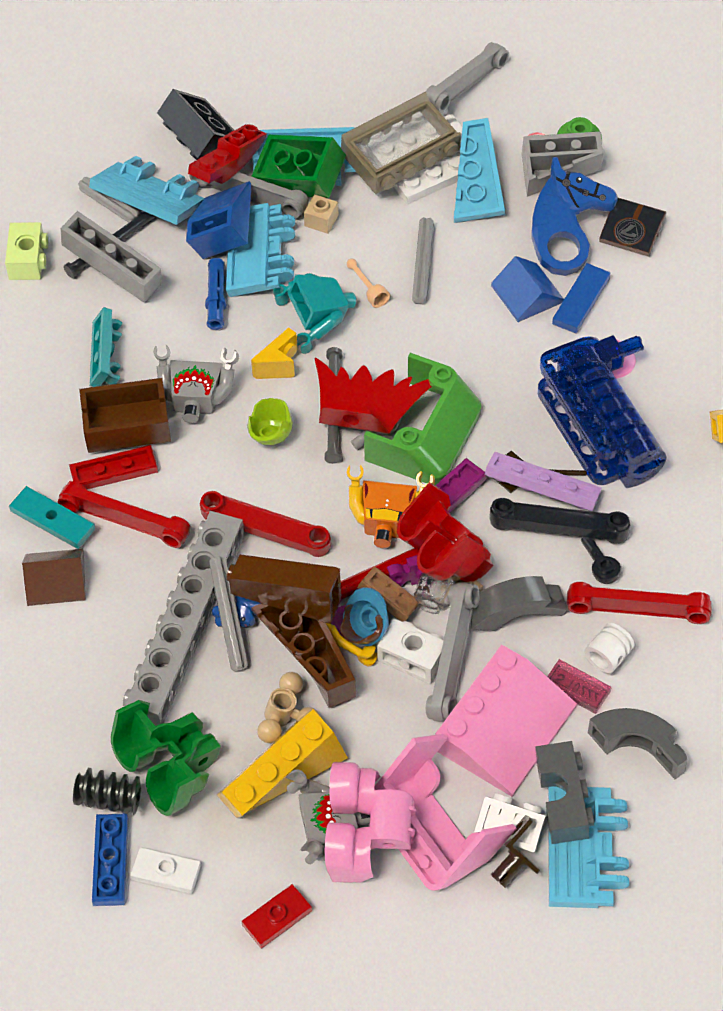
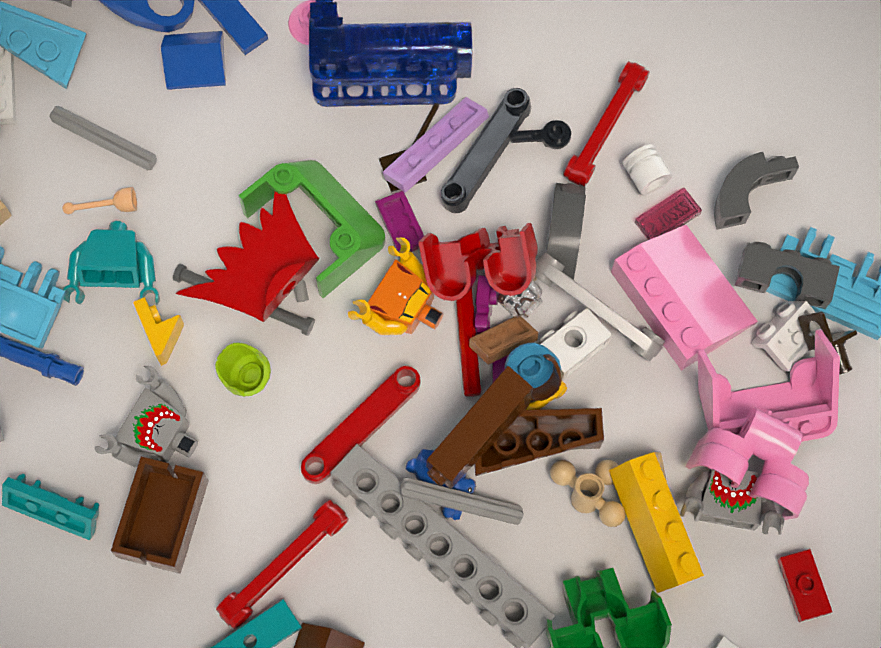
camera: 70 degrees left, 15 degrees up
red tile [69,445,158,490] -> none

